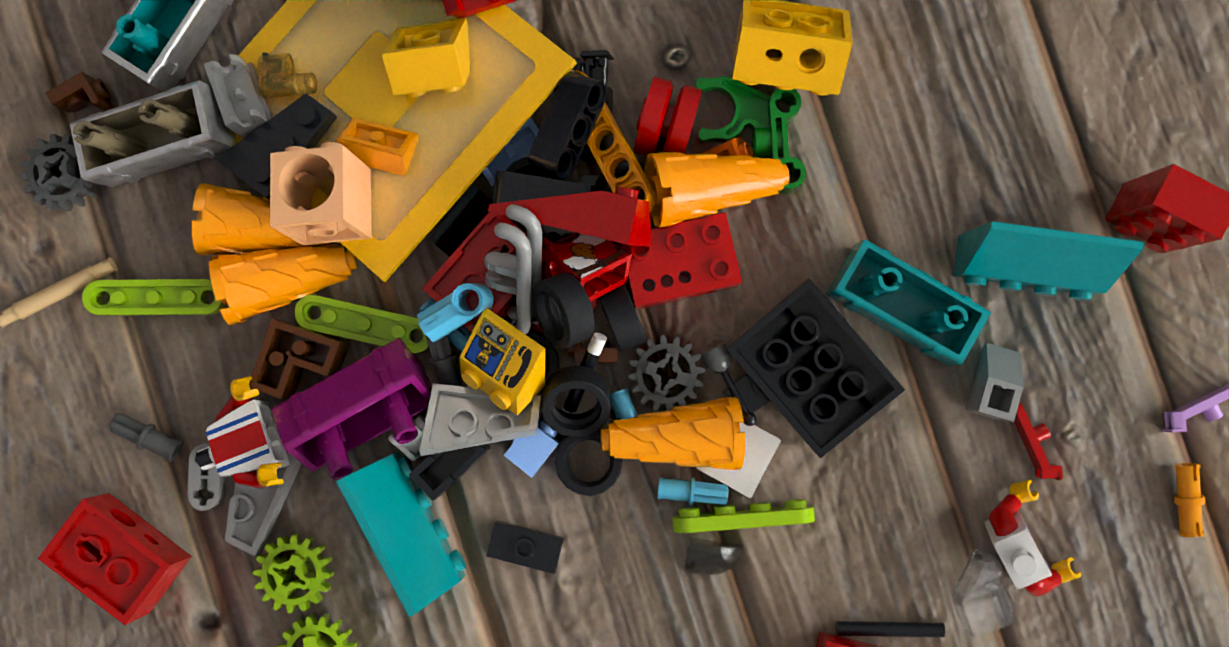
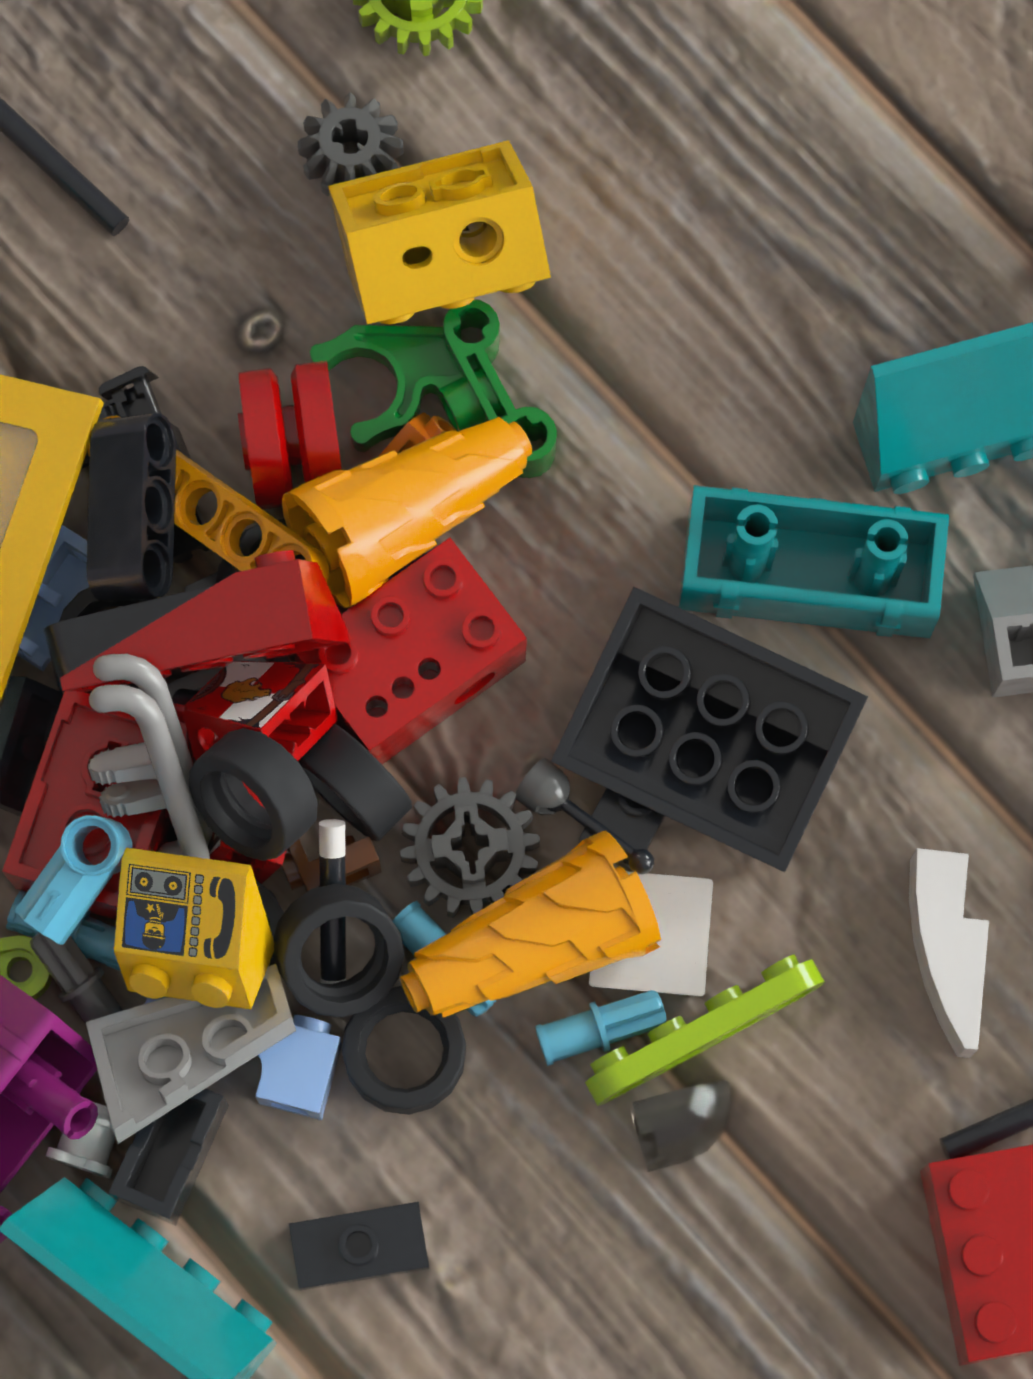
camera: 35 degrees left, 10 degrees down
none -> white slope [909,848,989,1058]

